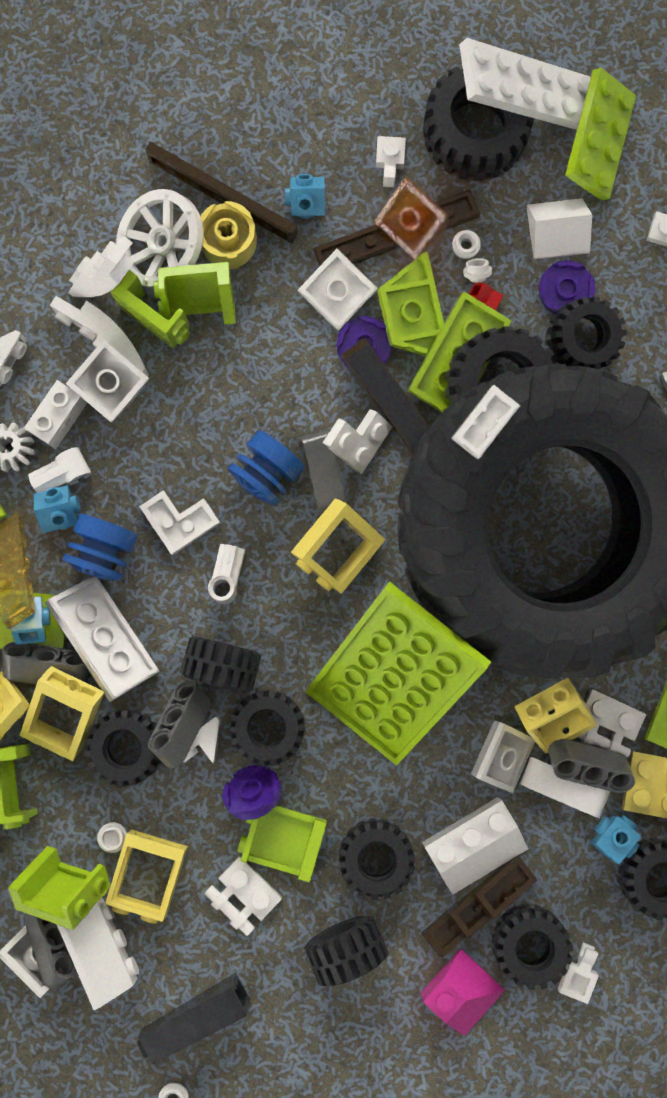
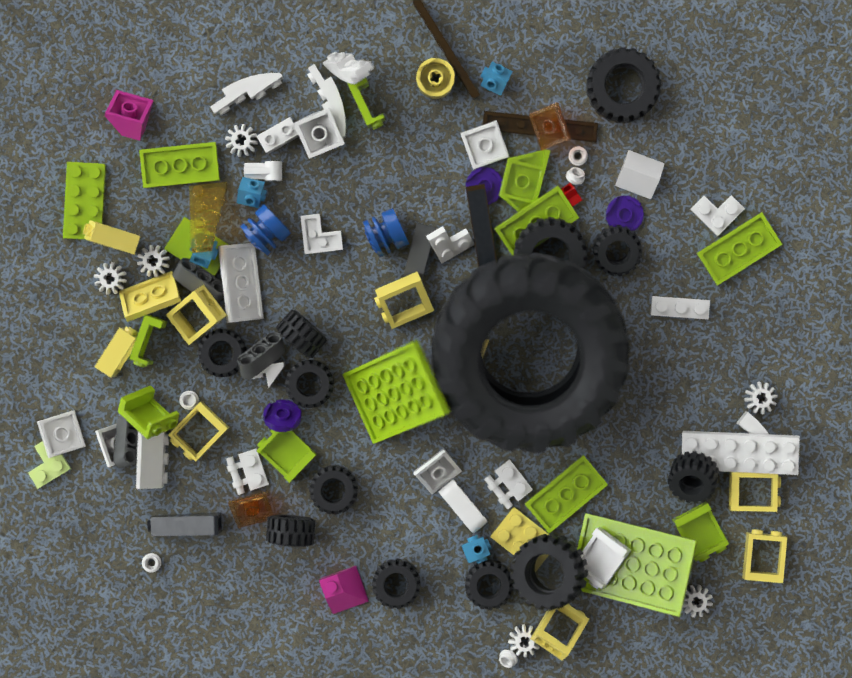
camera: 25 degrees right, 5 degrees up
white wheel [116,189,203,289] -> none
lime panel [153,262,236,325] -> none
white piece [208,544,245,604] -> none
white plate [376,136,406,187] -> none
dark brown slope [421,856,537,958] -> none
white slope [422,797,528,895] -> none
white plate [451,385,520,459] -> none
white plate [459,38,590,130] -> none
light yellow window [514,678,598,754] -> none
dark grey beam [548,739,635,793] -> none
white plate [558,942,599,1004] -> none
lime plate [565,67,636,200] -> none
none -> clear orange slope [228,490,274,528]

